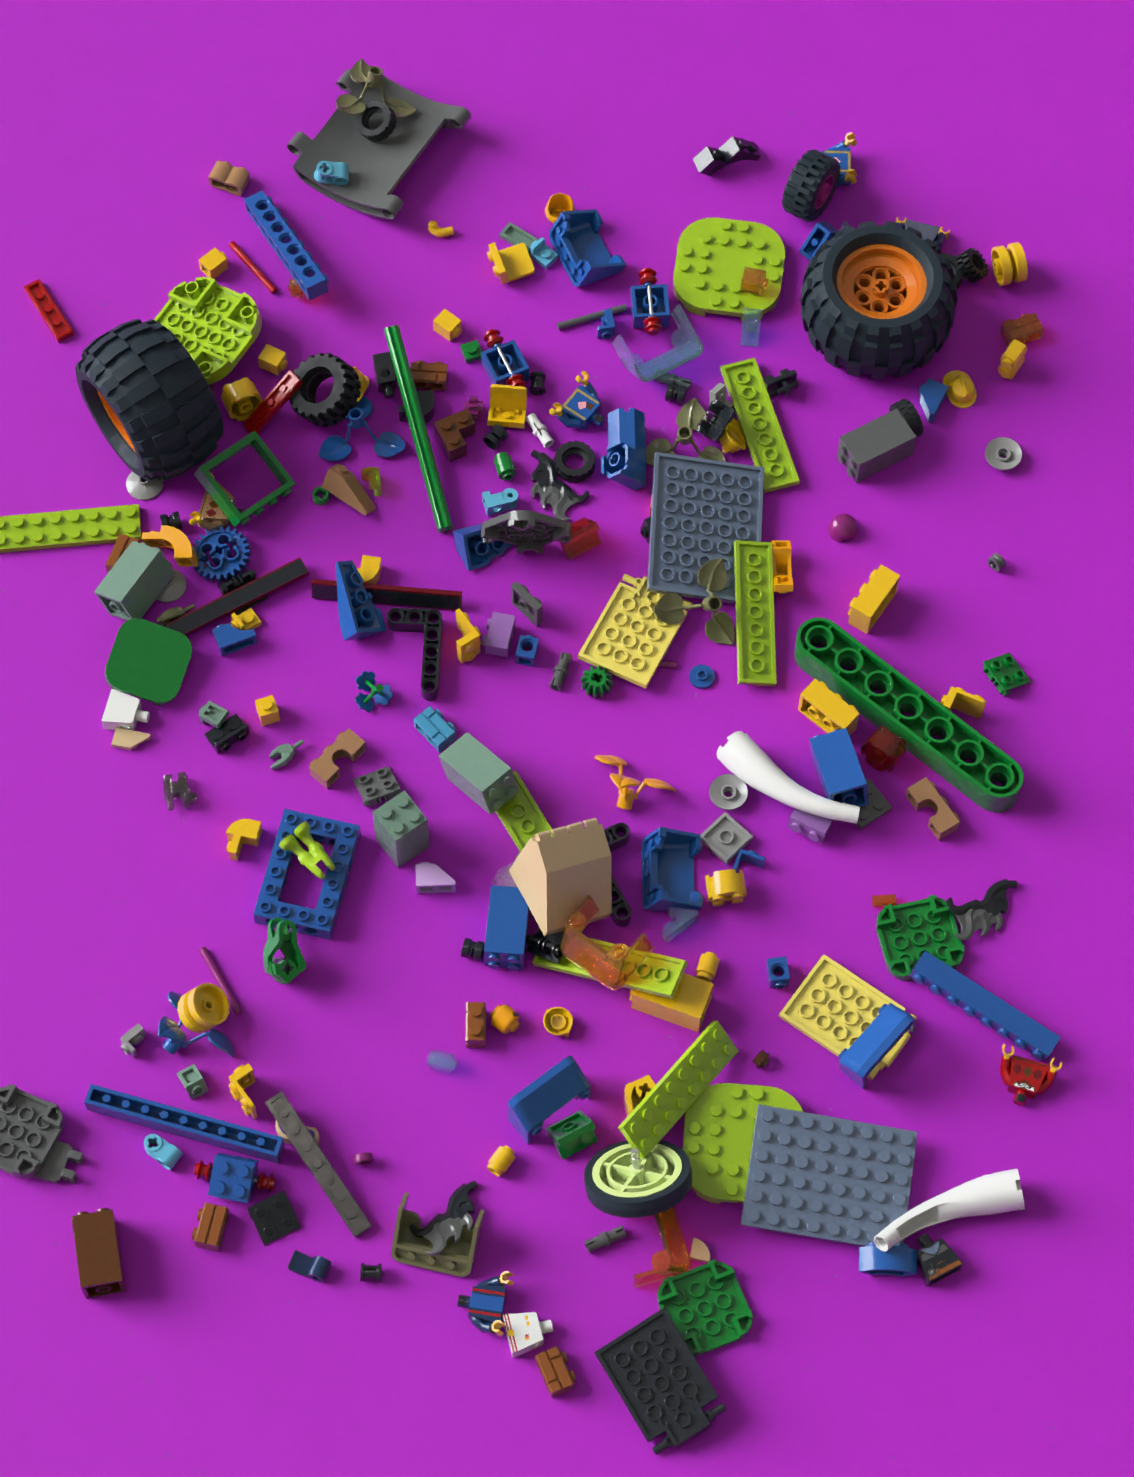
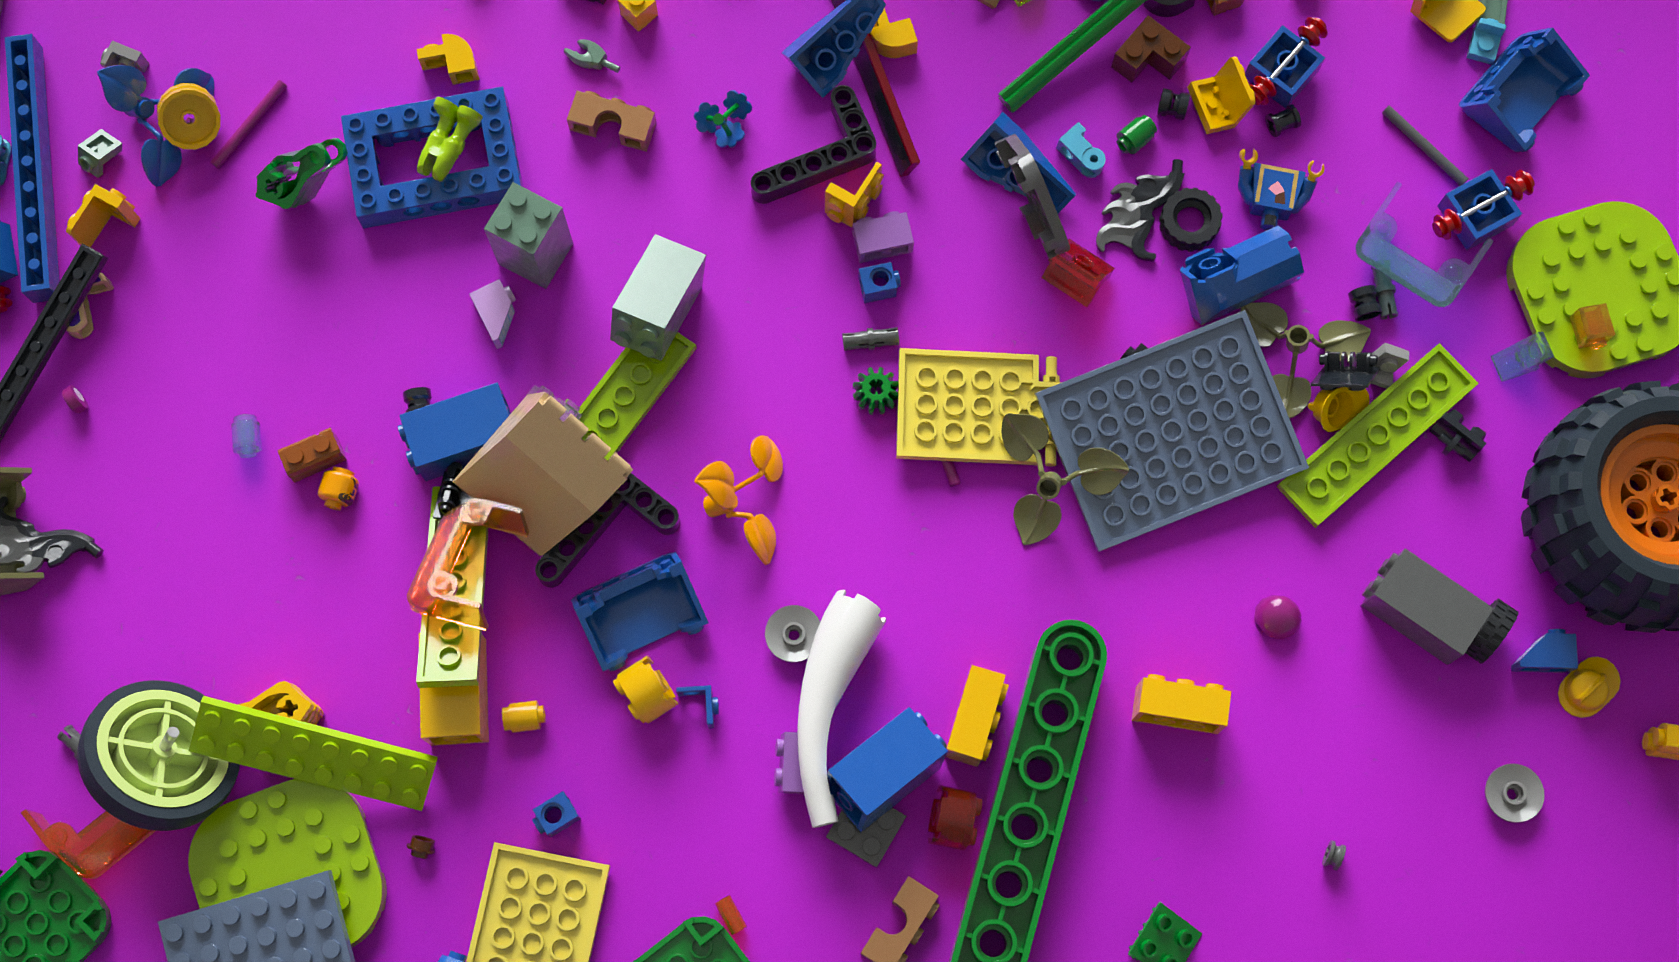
camera: 65 degrees right, 10 degrees up
dark grey hinge [353,766,401,807] -> none
dark azure brick [413,706,456,752] -> none
green plate [460,340,482,363] -> none
magenta gear [464,396,483,419] -> none
yellow brick [487,1145,516,1177] -> none
blue windscreen [508,1056,592,1144] -> none
dark grey plate [511,581,542,627] -> none
white pin [526,413,554,448] -> none
yellow hat [543,1007,573,1037] -> none
light orange hair [545,193,576,224] -> none
green bracket [545,1110,598,1159] -> none
blue bracket [597,308,615,339] -> none
clear light blue slope [662,907,699,942] -> none
blue piece [689,665,715,689] -> none
tan tile [689,1238,710,1263] -> none
light grey plate [701,812,753,865] -> none
lime plate [734,540,777,686] -> none
light orange arch [771,540,793,593] -> none
yellow bracket [940,686,987,719] -> none

